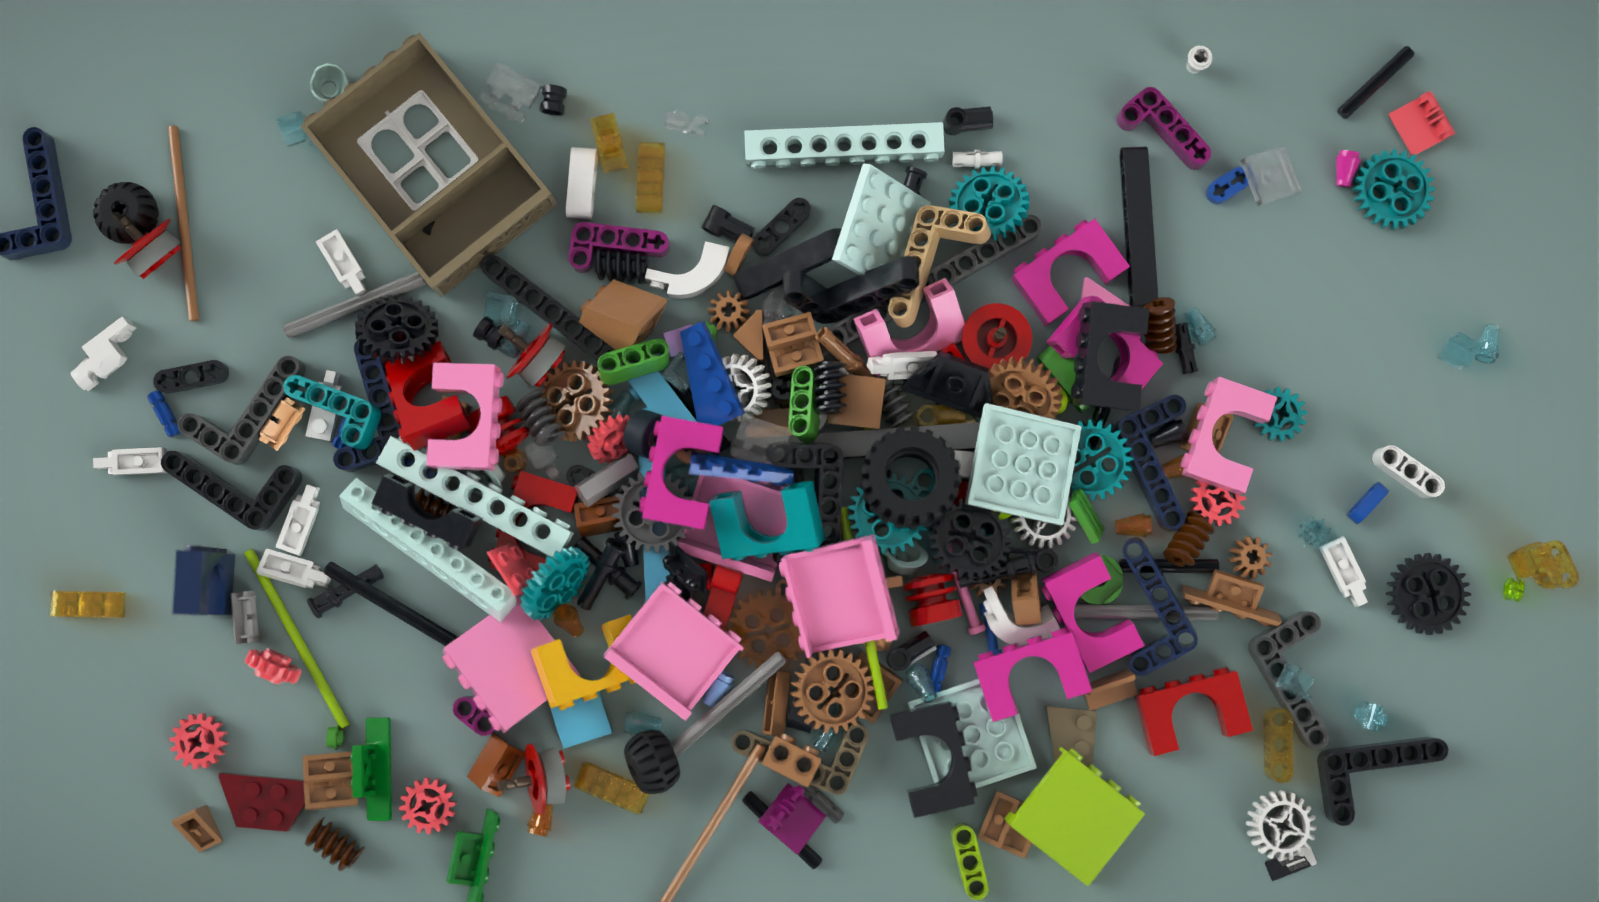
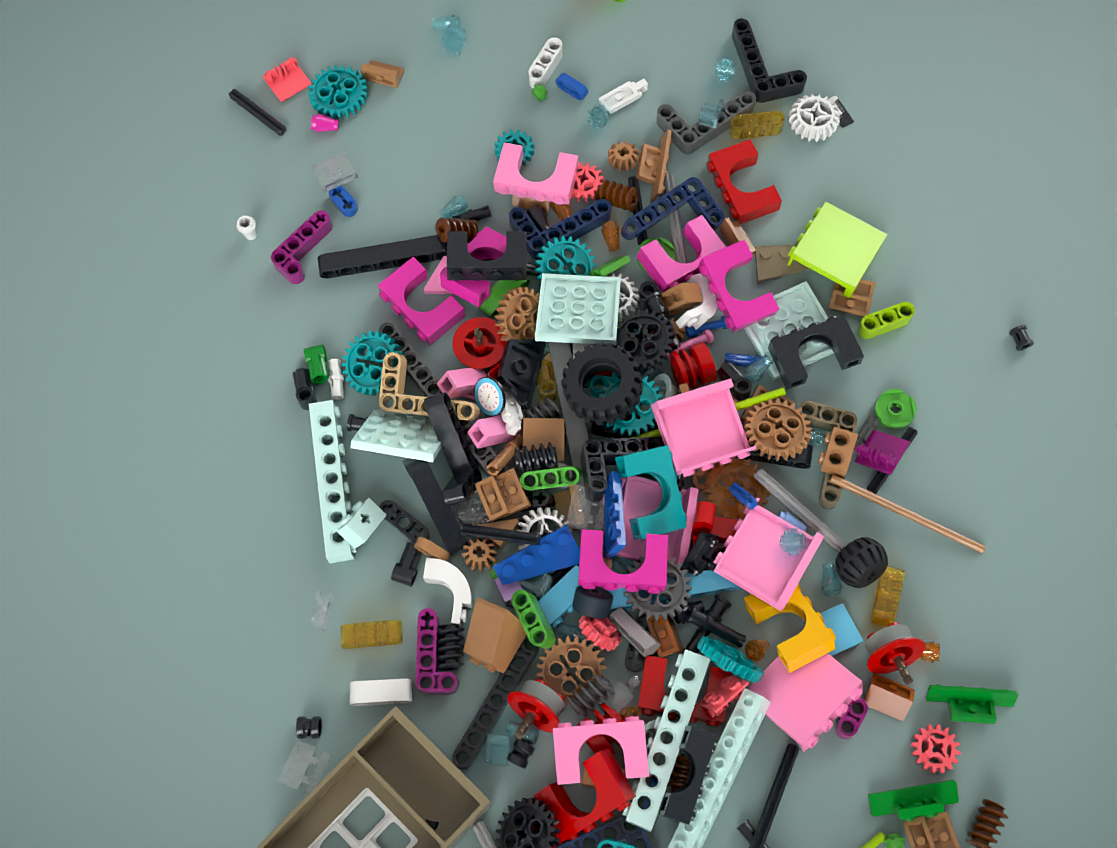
camera: 90 degrees left, 15 degrees down
clear yellow brick [590,113,629,173] -> none
medium nougat piece [762,671,791,736] -> none
black gear [1386,553,1471,635] -> none
none -> green piece [304,344,329,384]
none -> light aqua brick [337,498,386,549]
none -> medium nougat panel [361,60,404,88]
none -> black axle [461,524,541,545]
none -> piece [474,376,506,417]
none -> bright green plate [531,84,548,102]
none -> blue axle [728,483,758,510]
none -> clear light blue gear [780,528,806,556]
none -> bright green plate [874,389,917,429]

